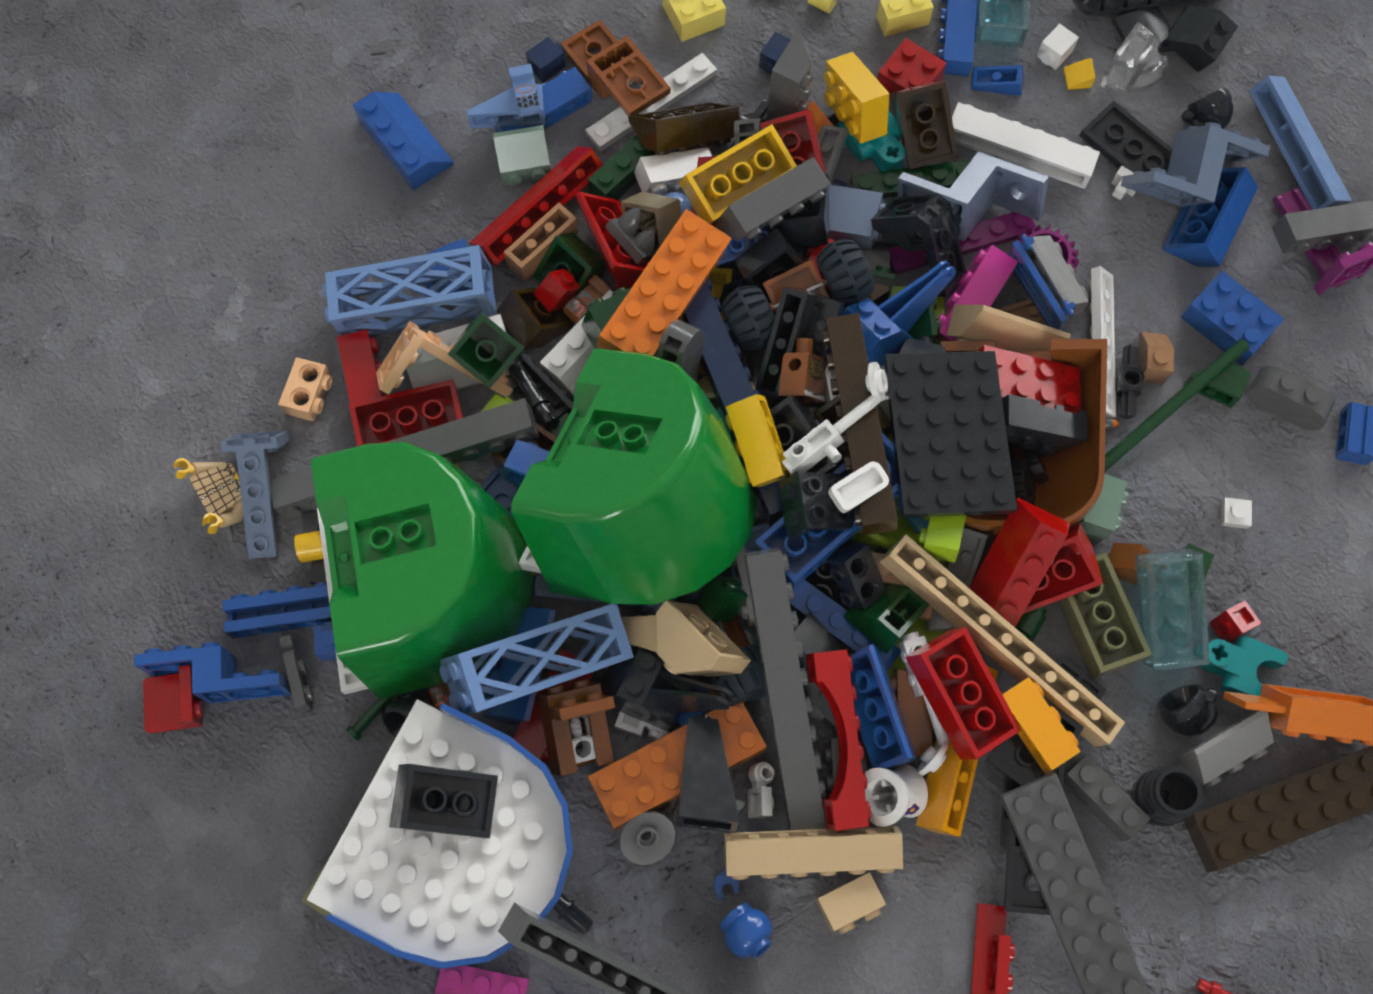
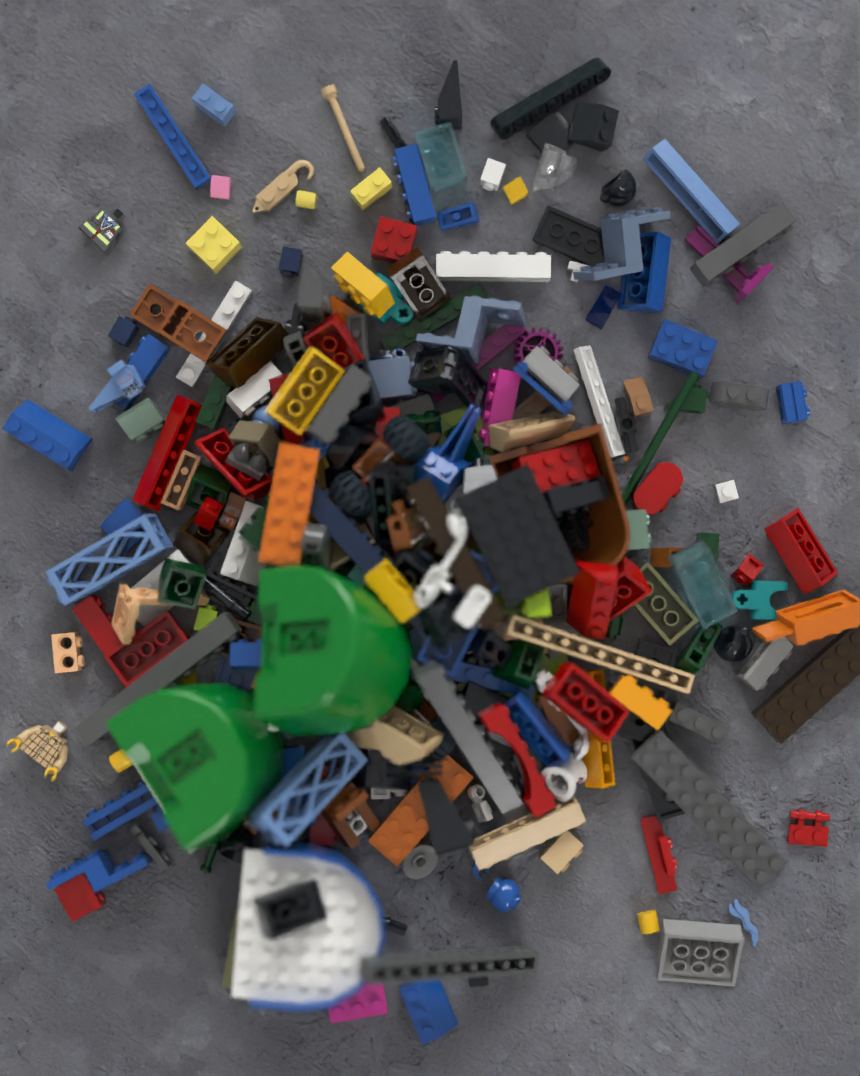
camera: 20 degrees left, 15 degrees up
sand blue bracket [221,430,291,559] -> none
black piece [1132,765,1203,827] -> none
none -> clear blue slope [585,285,622,329]
none -> red brick [631,462,683,515]
none -> dark green slope [674,616,723,675]
none -> red slope [764,508,838,595]

